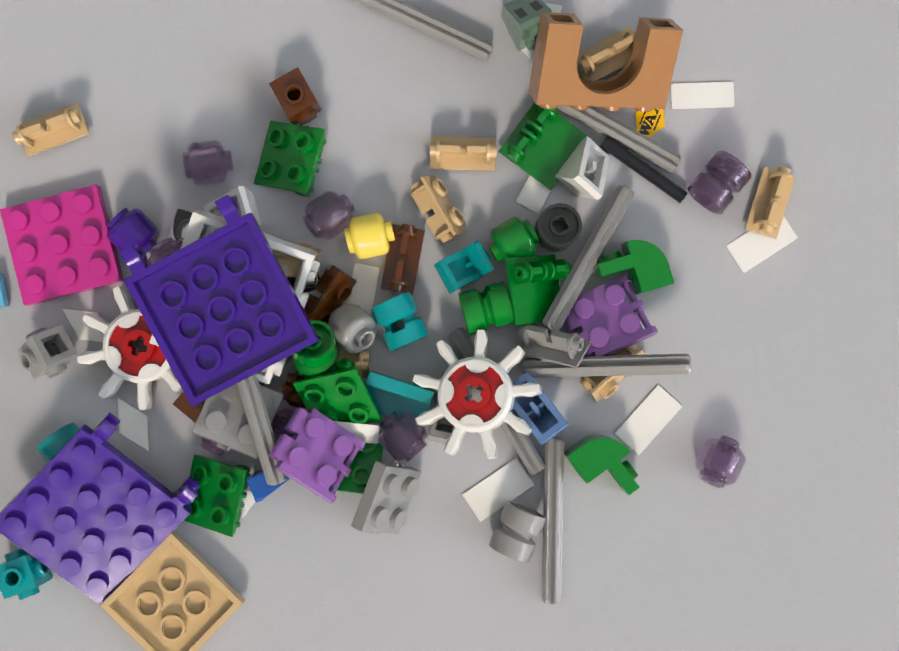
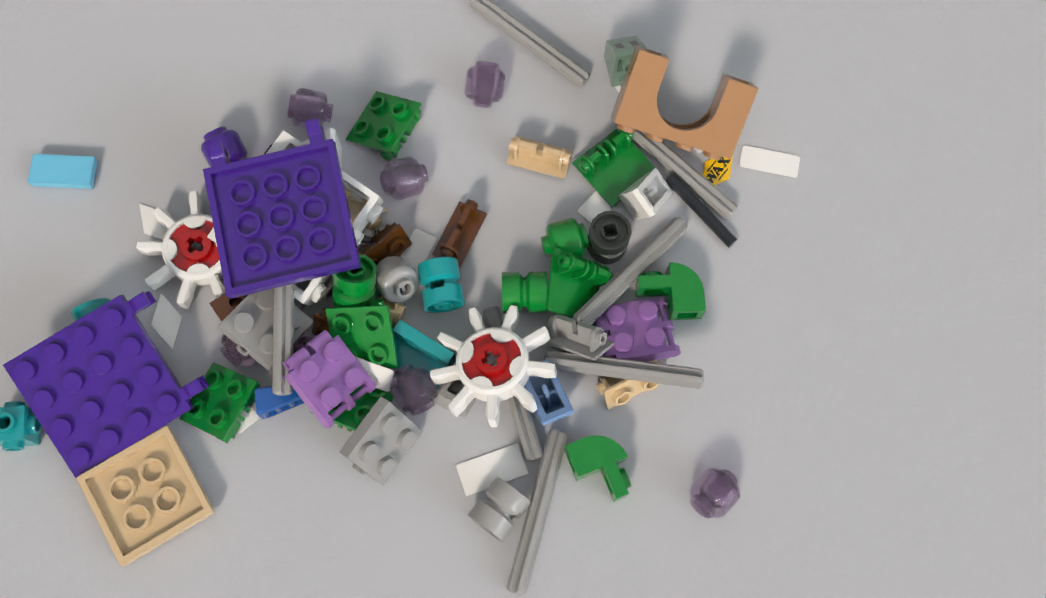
camera: 15 degrees right, 15 degrees down
dark pink plate [0,185,124,306] -> none
tan hinge [12,103,90,157] -> none
light grey brick [18,324,78,379] -> none
reddish brown brick [269,67,321,125] -> none
light yellow head [344,212,395,259] -> none
tan hinge [410,175,467,244] -> none
teal bracket [434,240,494,294] -> none
tan hinge [577,26,636,81] -> none
white sticker [615,385,683,455] -> none
clear purple wheel [687,151,752,214] -> none
white sticker [726,216,798,273] -> none
tan hinge [744,166,796,239] -> none
none -> clear purple head [464,61,505,108]

